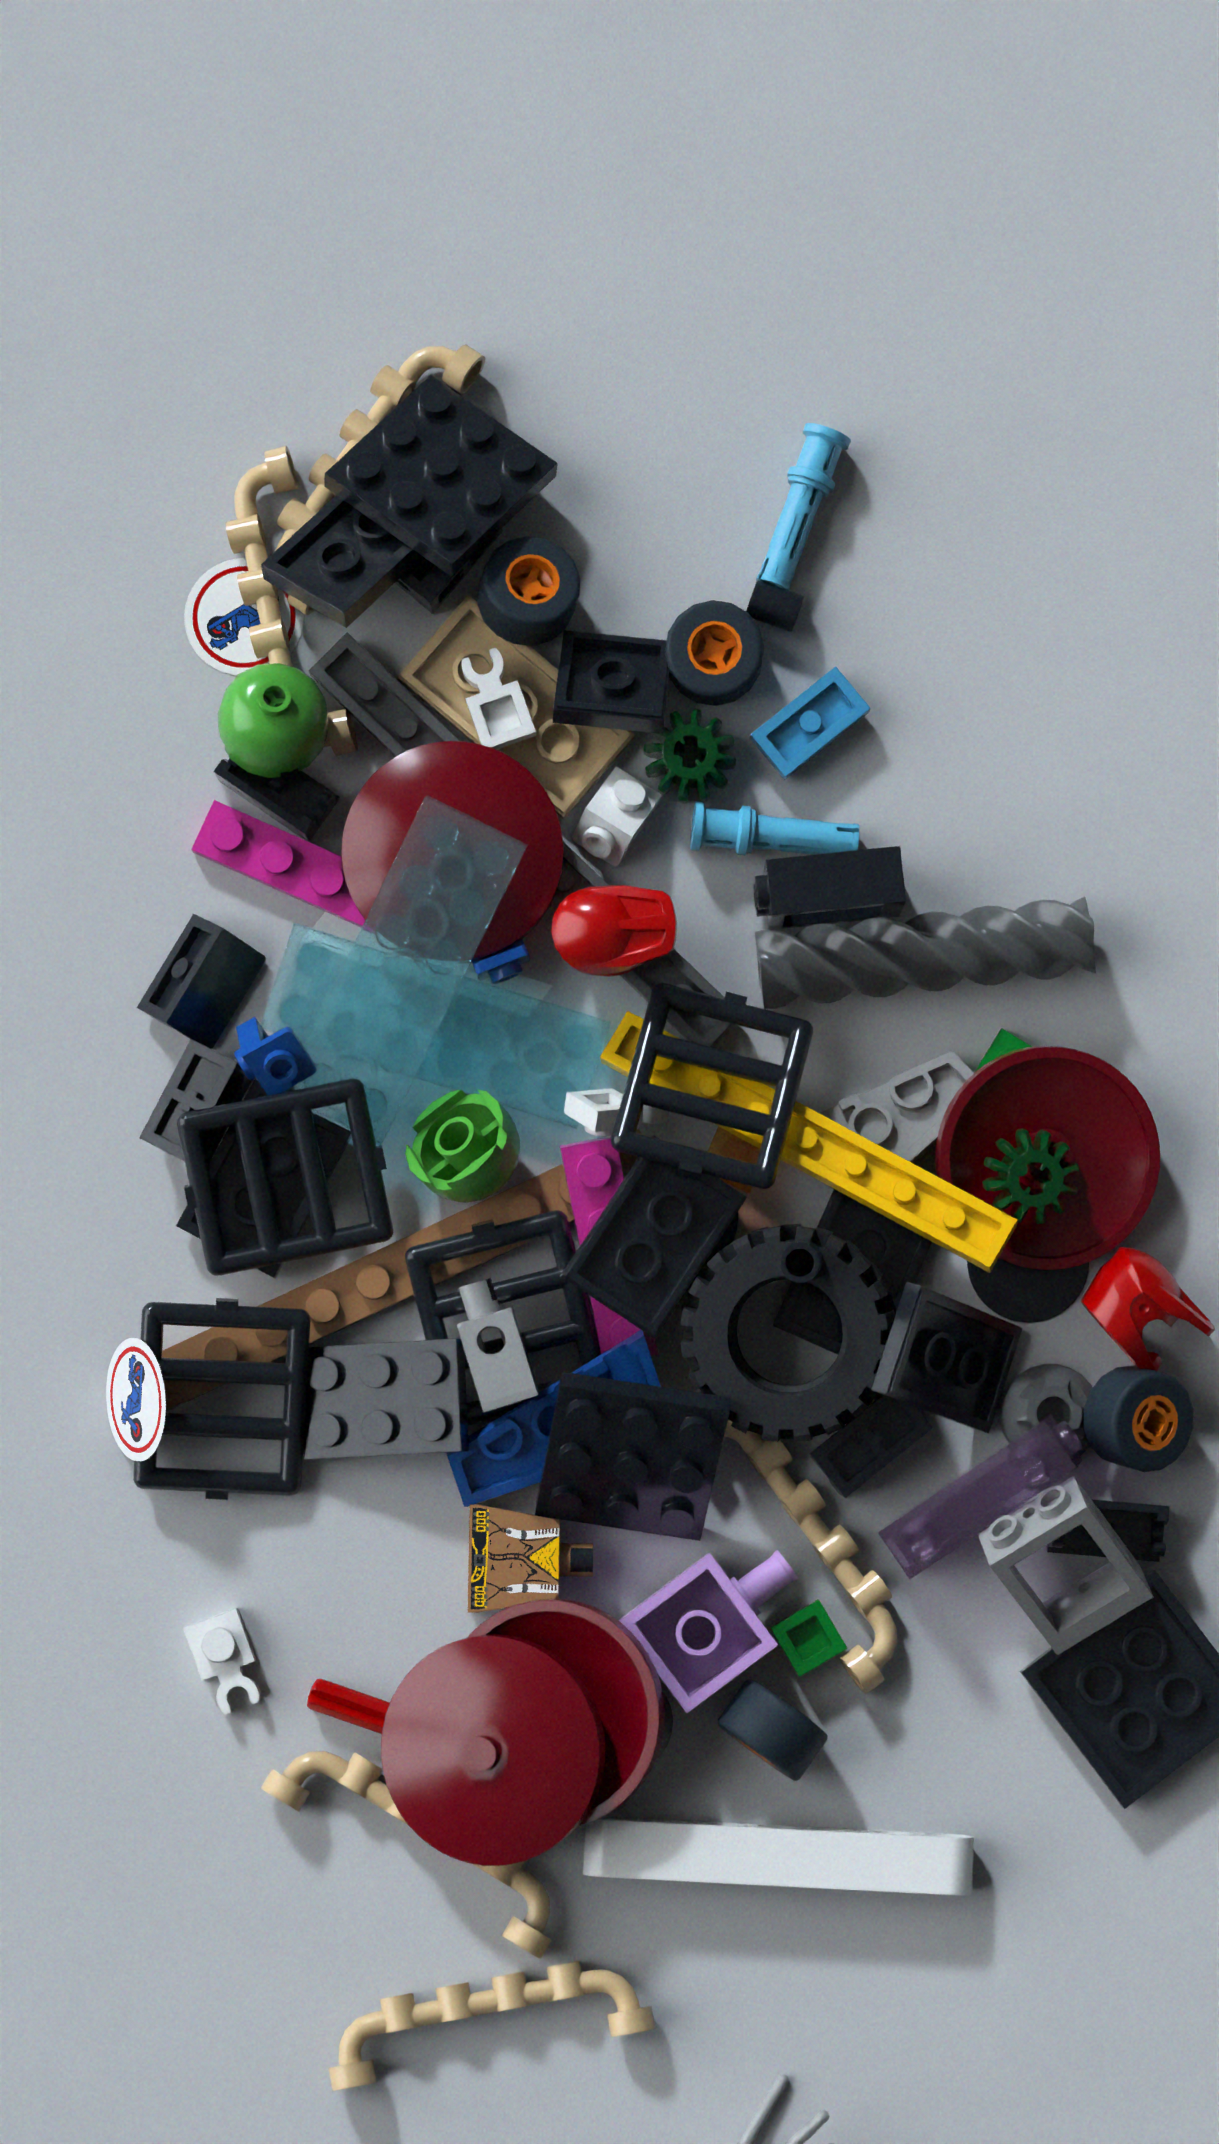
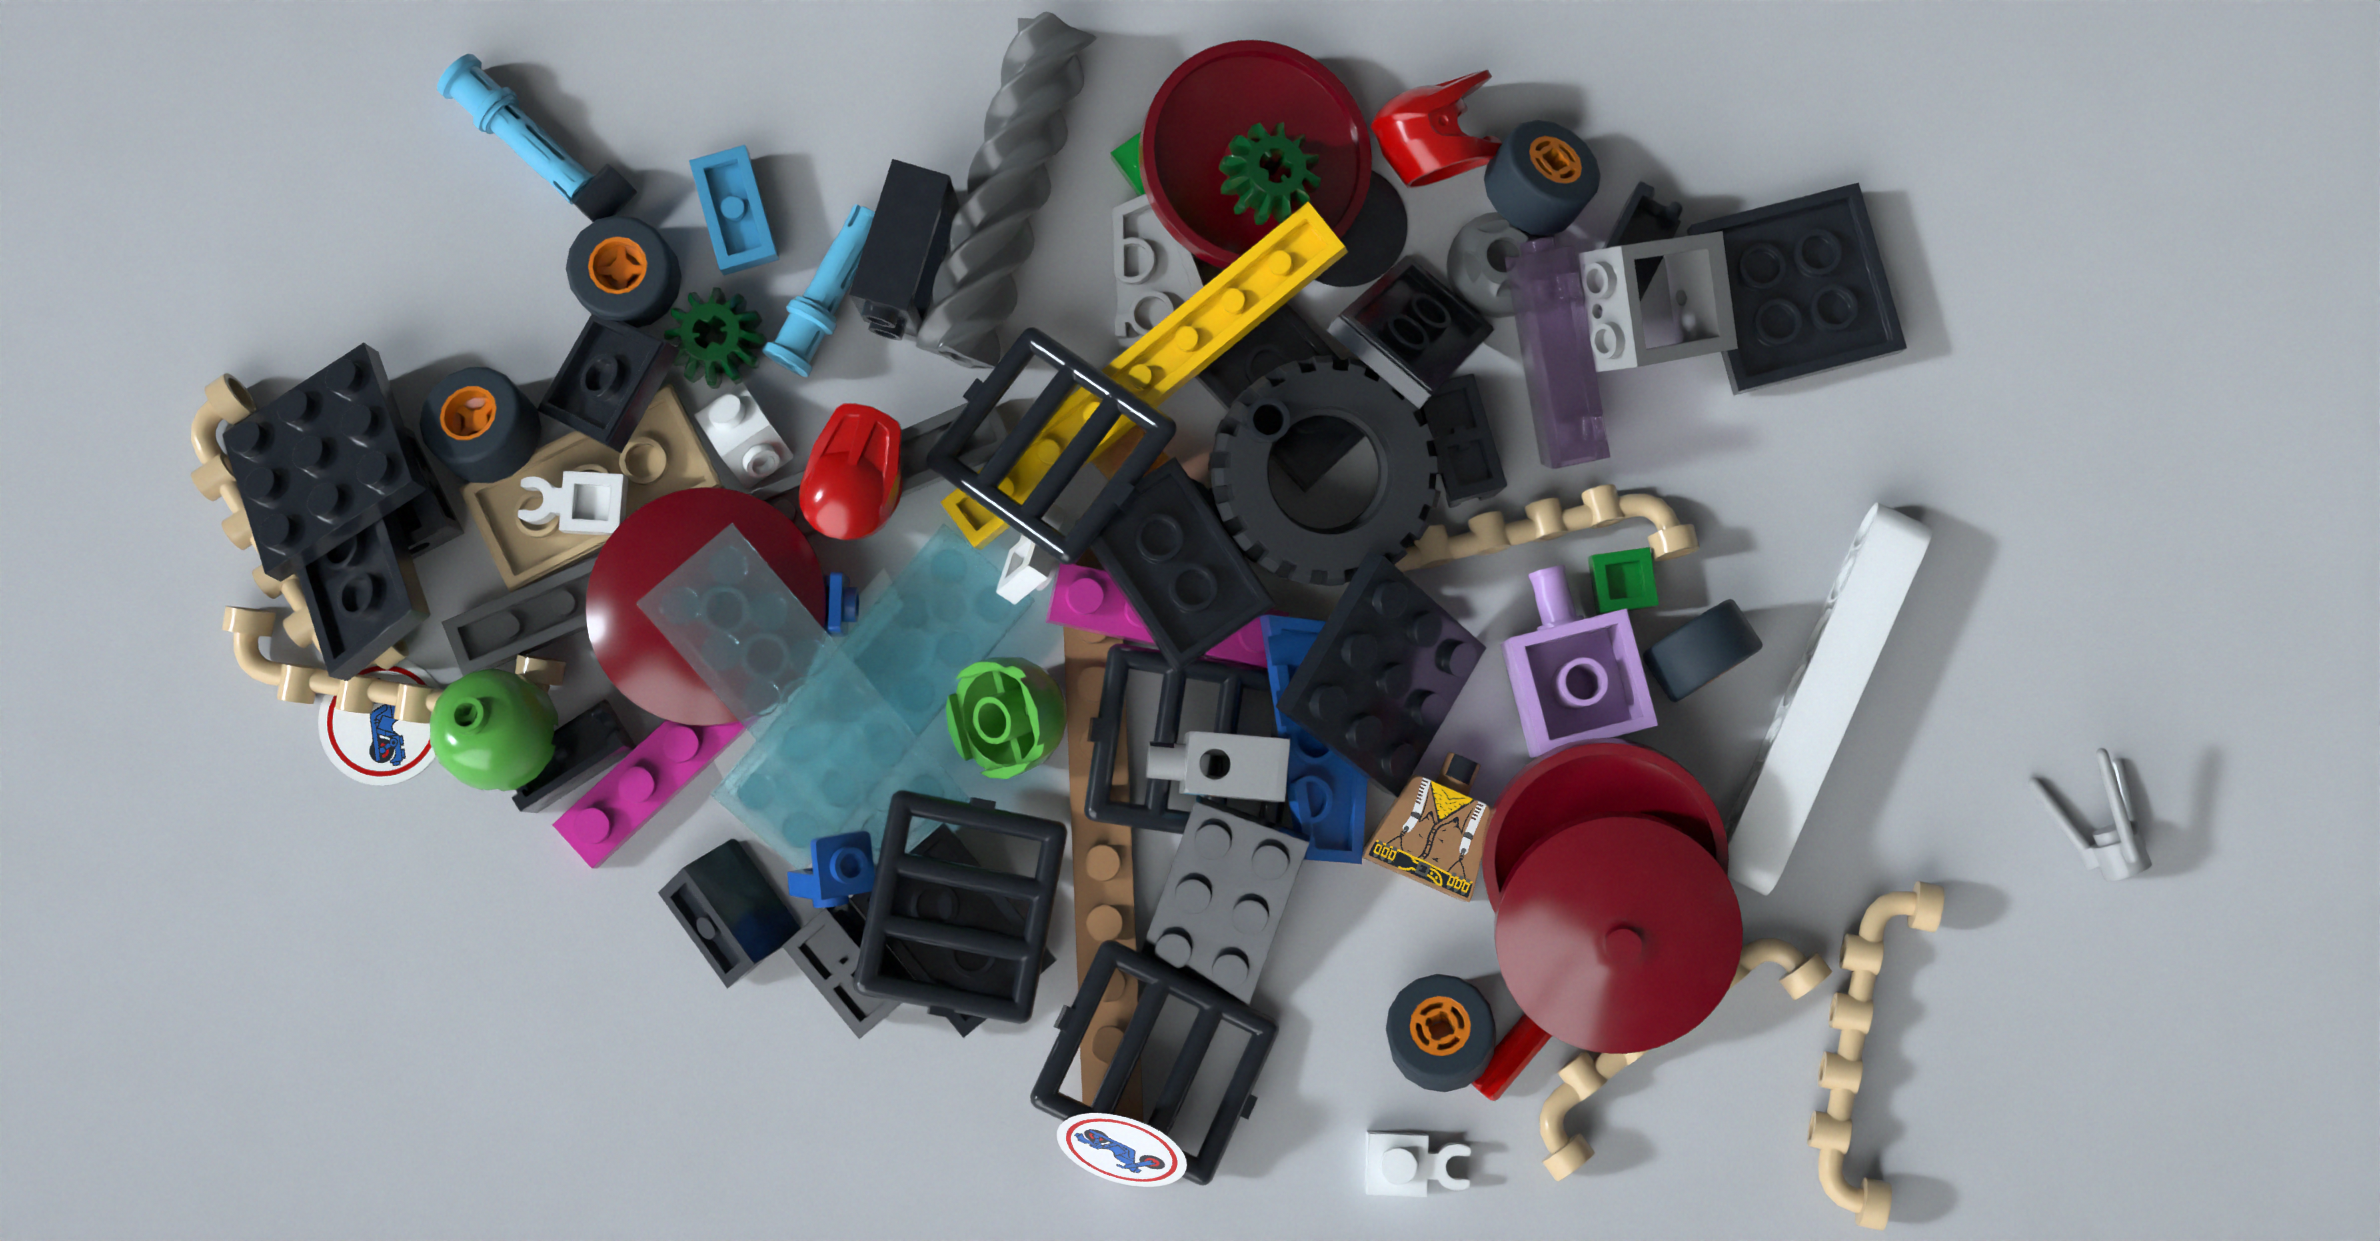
camera: 75 degrees left, 0 degrees up
none -> black wheel [1386,974,1496,1092]

